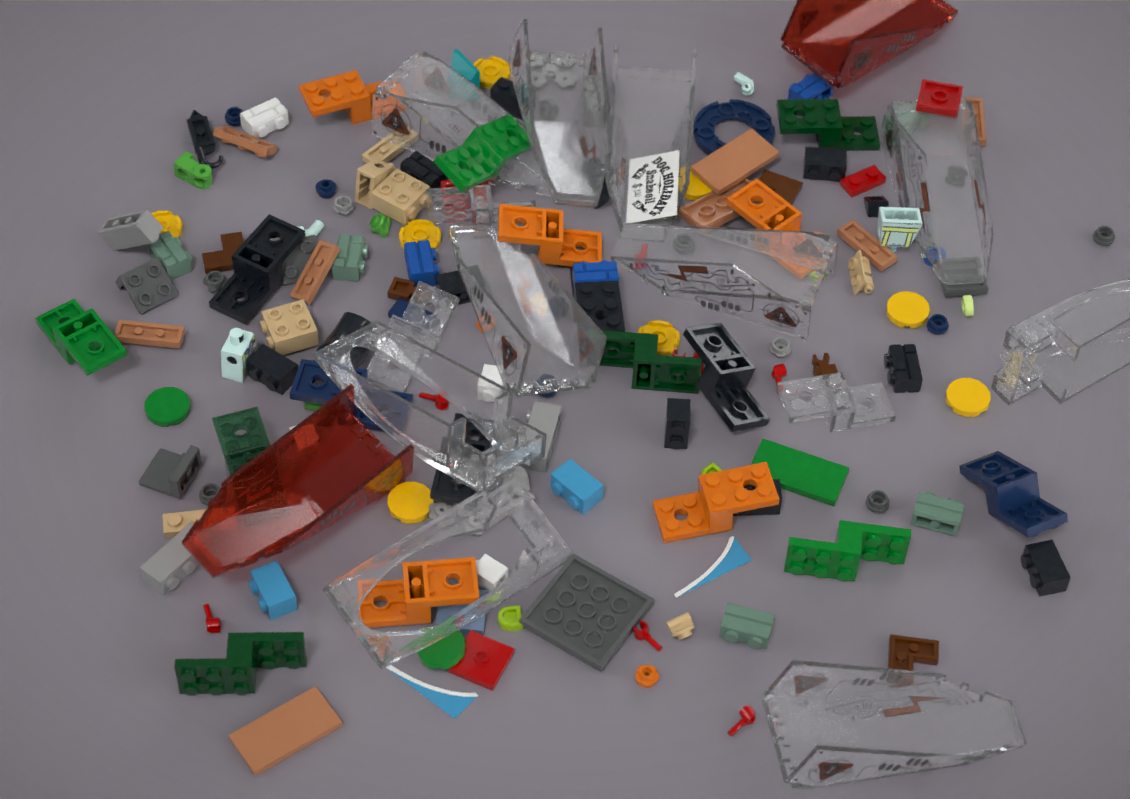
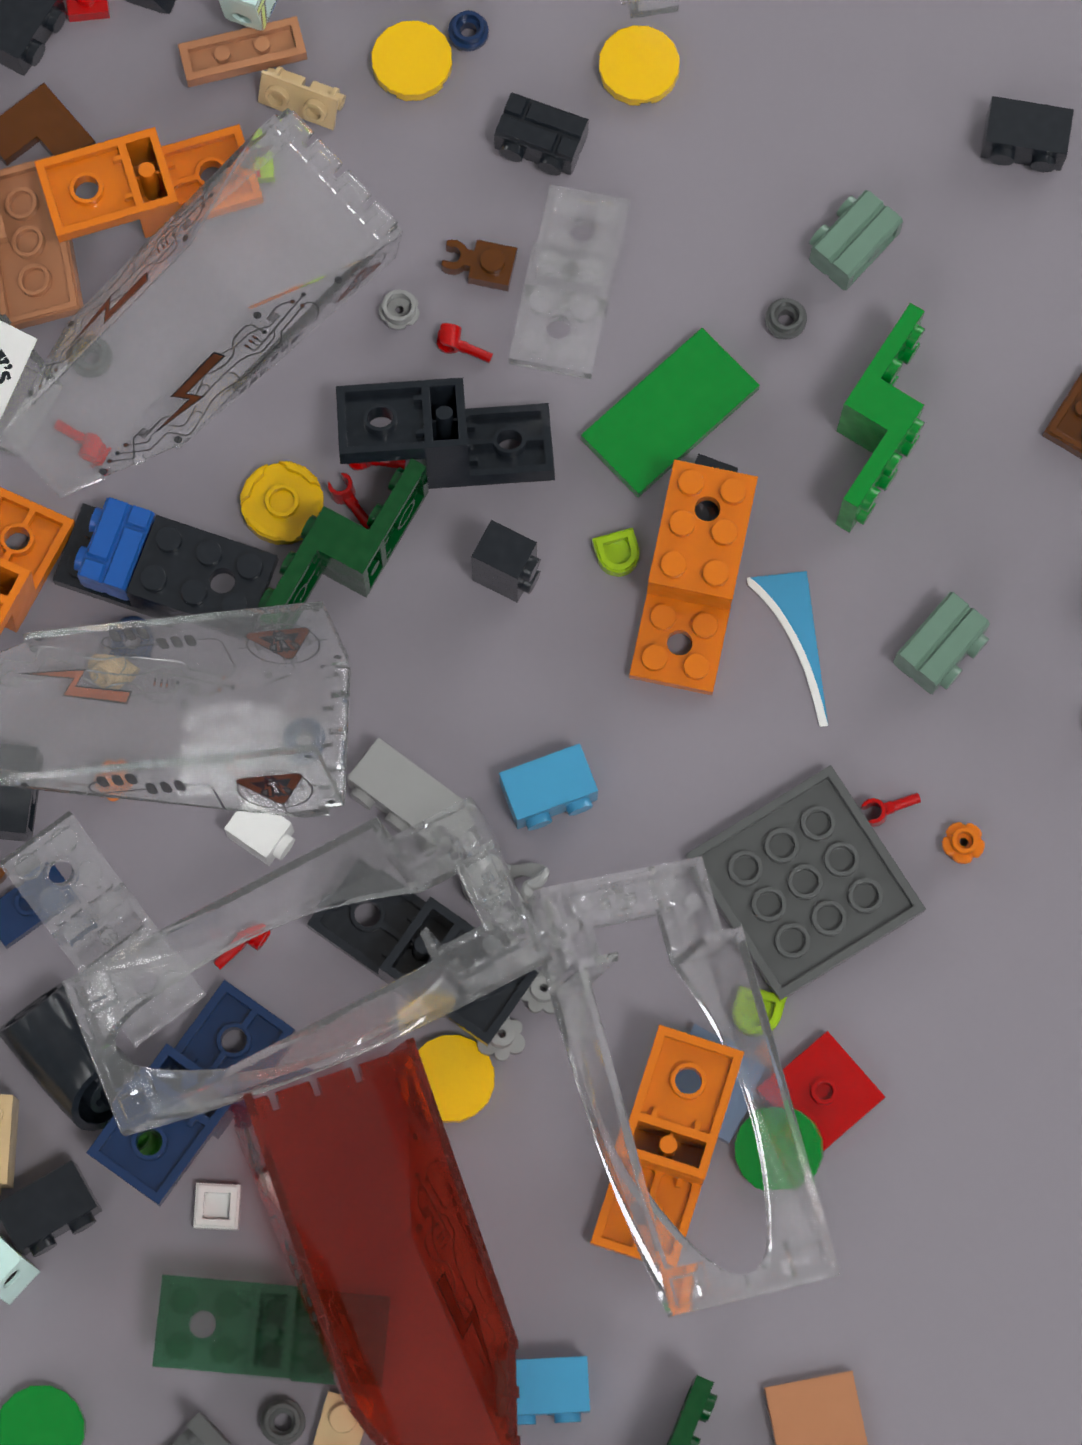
camera: 65 degrees left, 25 degrees up
dark azure sticker [384,663,478,719] -> none
white brick [476,554,508,598] -> none
tan plate [666,612,695,640] -> none
dark blue bracket [959,451,1068,537] -> none

